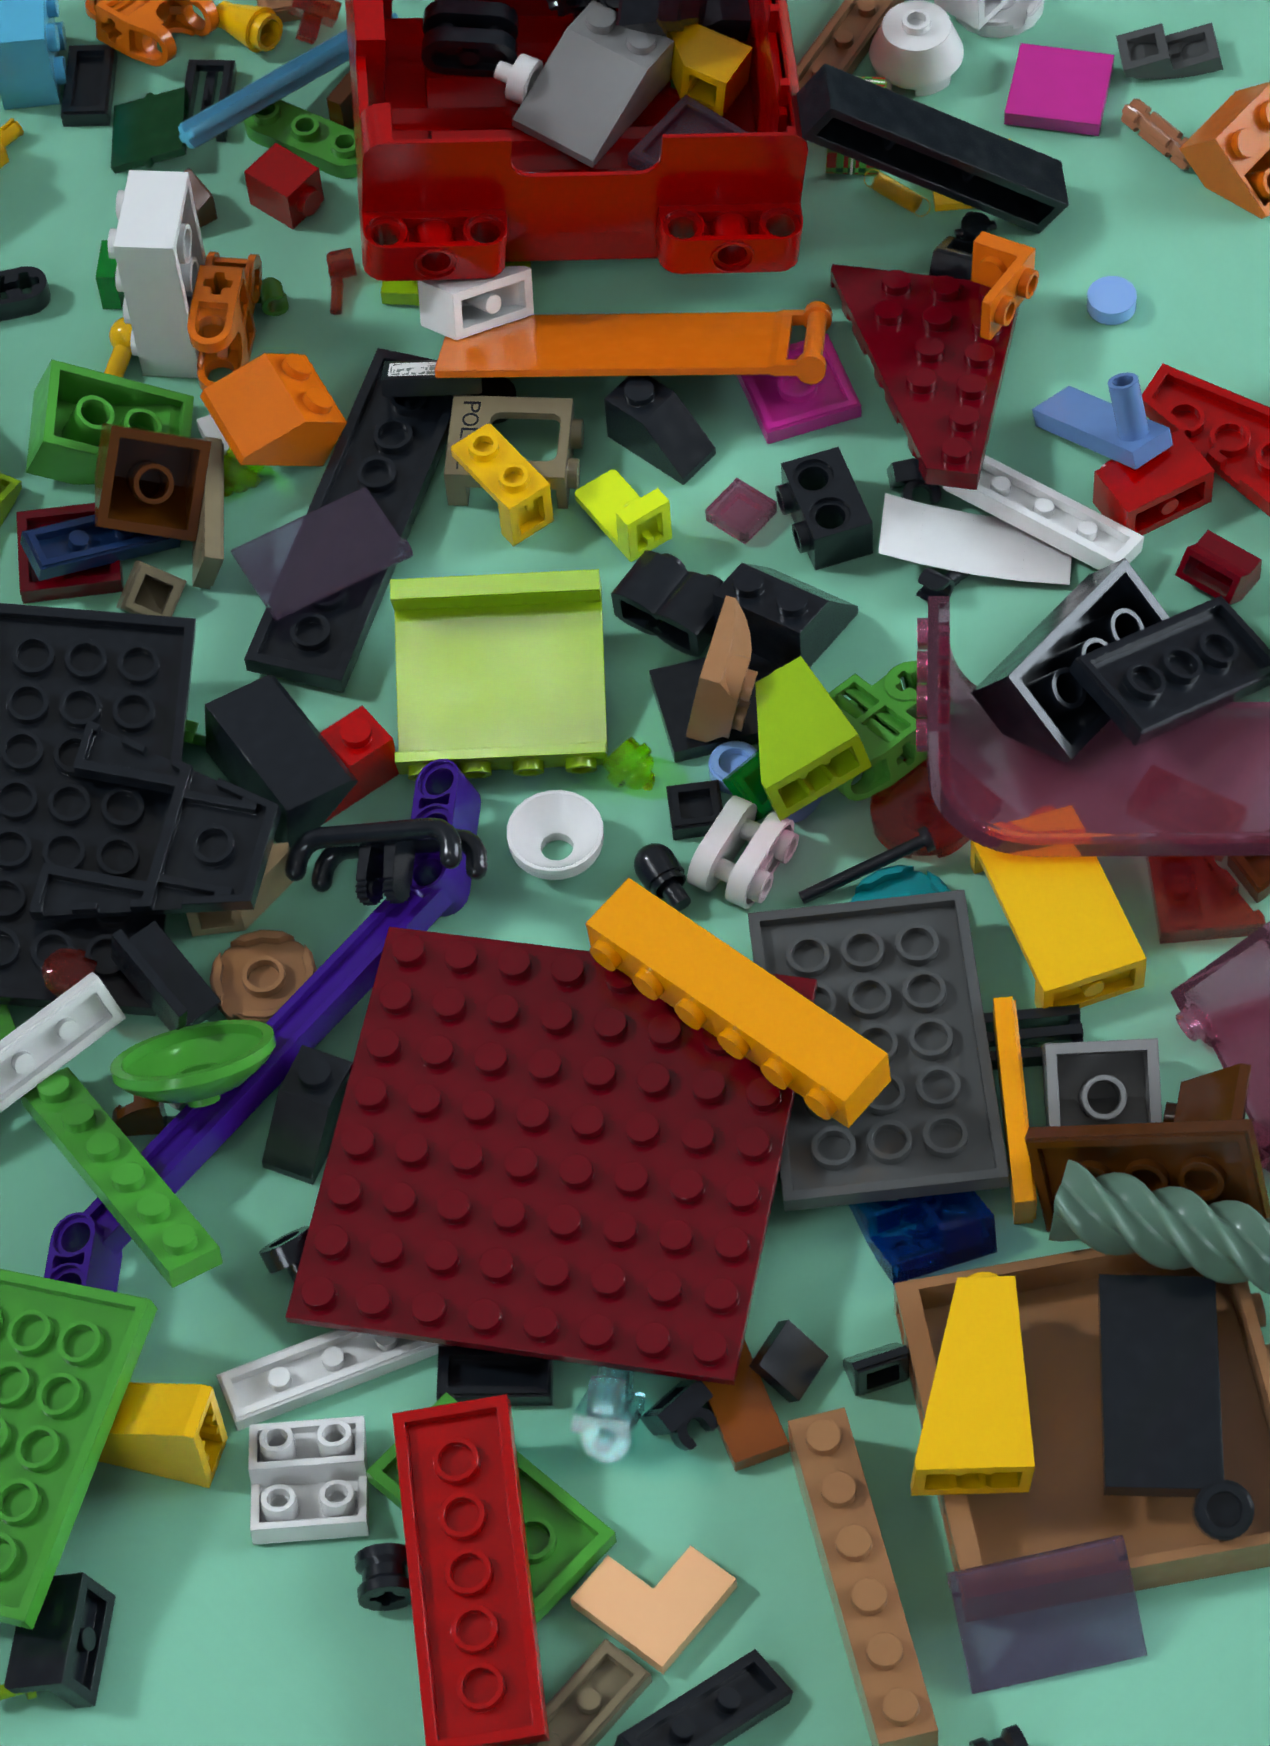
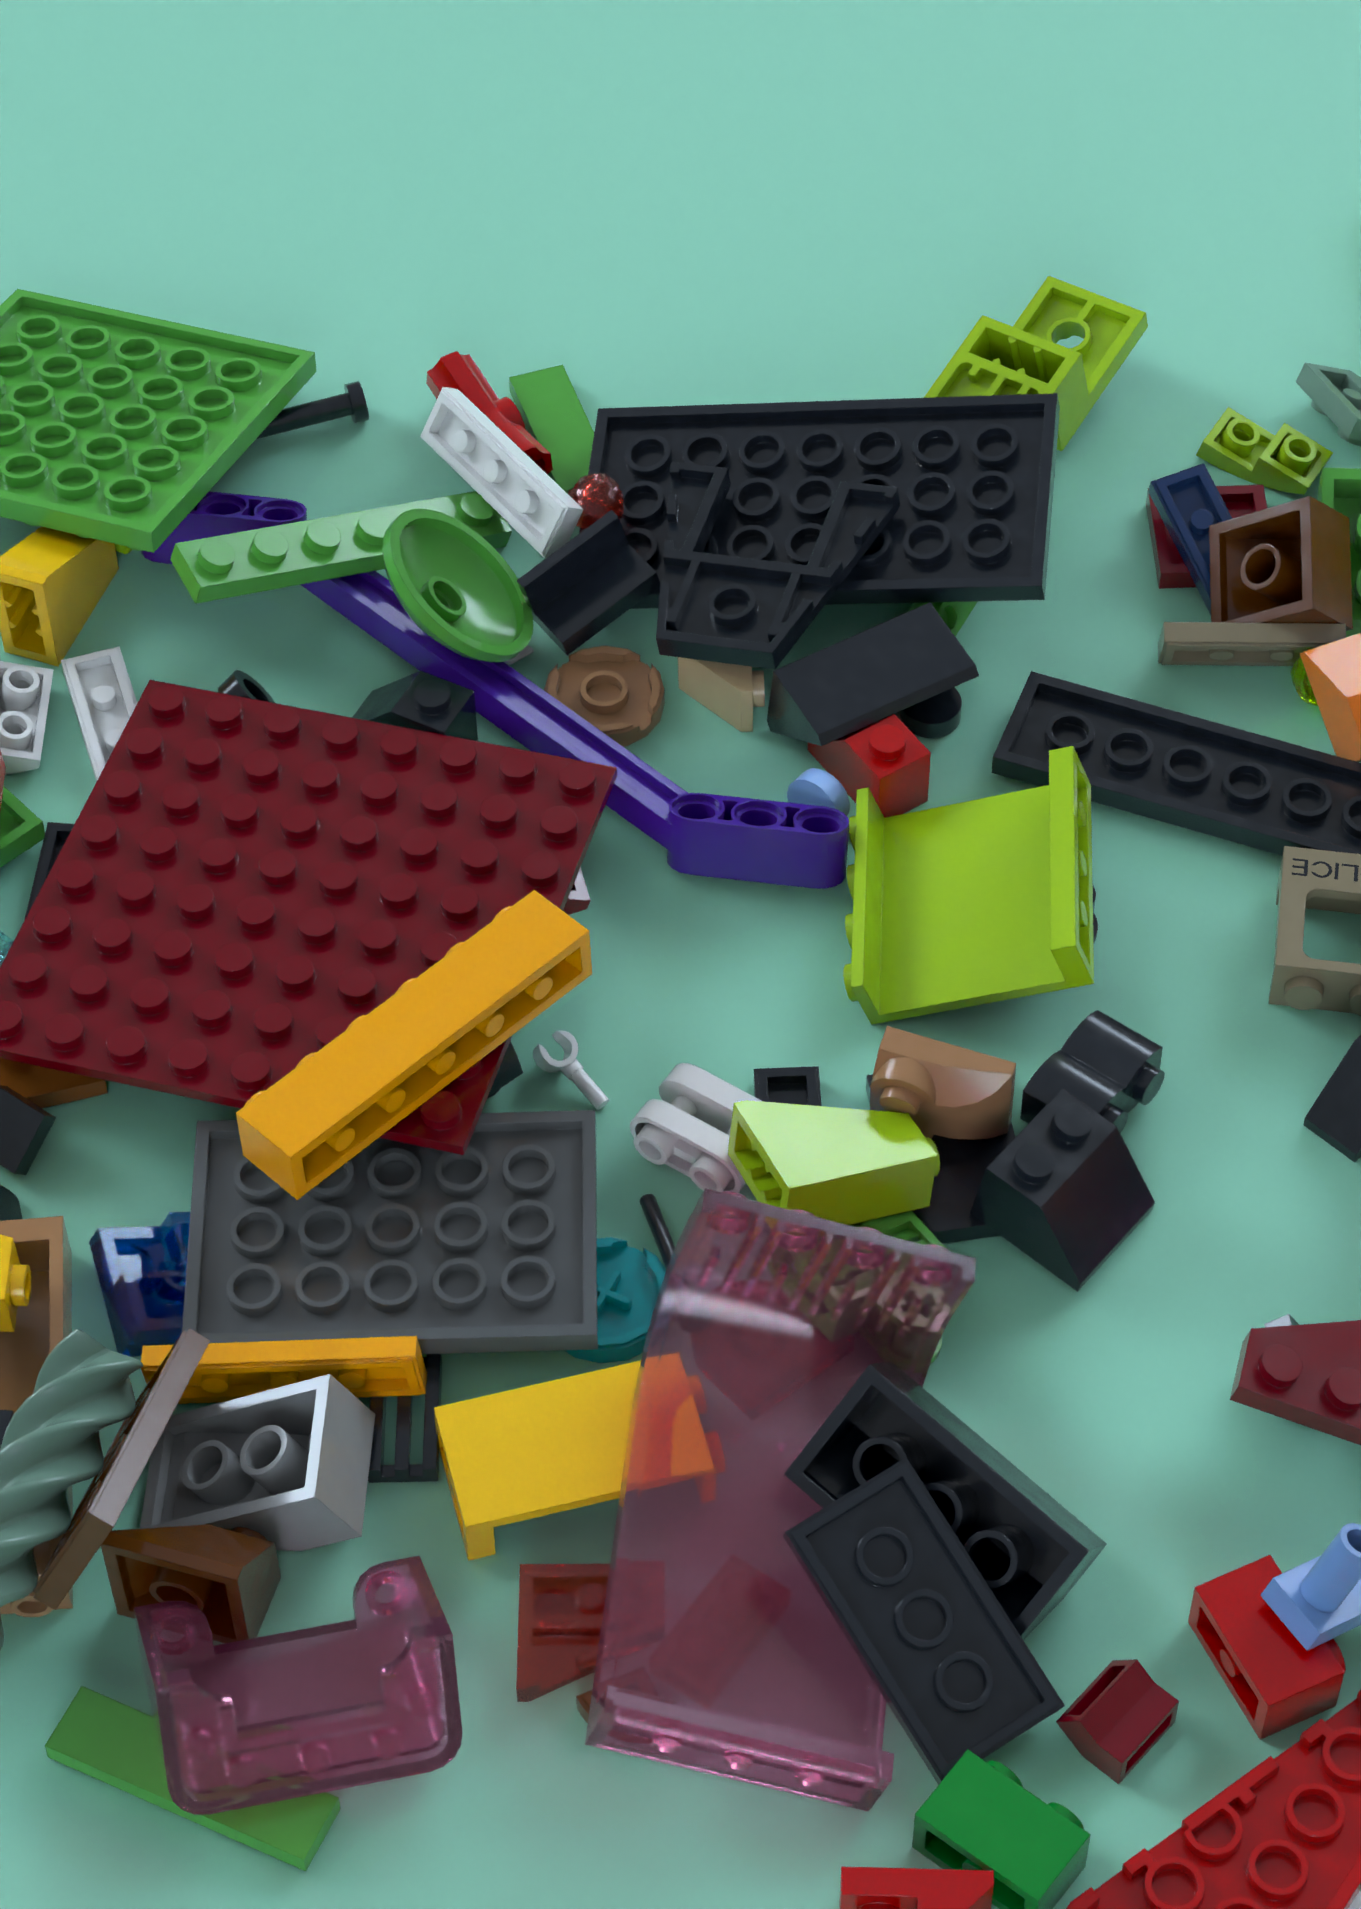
camera: 90 degrees right, 5 degrees down
dark tan slope [116,561,187,617] -> none
clear purple piece [231,487,413,621] -> none
black piece [285,818,488,906] -> none
yellow bracket [451,424,554,547] -> none
white piece [507,790,604,880] -> none
neon yellow bracket [575,469,672,562] -> none
clear neon green plate [601,737,655,791] -> none
black cylinder [634,843,691,911] -> none
clear pink tile [705,478,777,545] -> none
black brick [775,447,873,570] -> none
white sticker [878,493,1072,585] -> none
black hand [916,568,970,606] -> none
white plate [942,455,1145,570] -> none
none -> light blue tile [787,768,850,816]

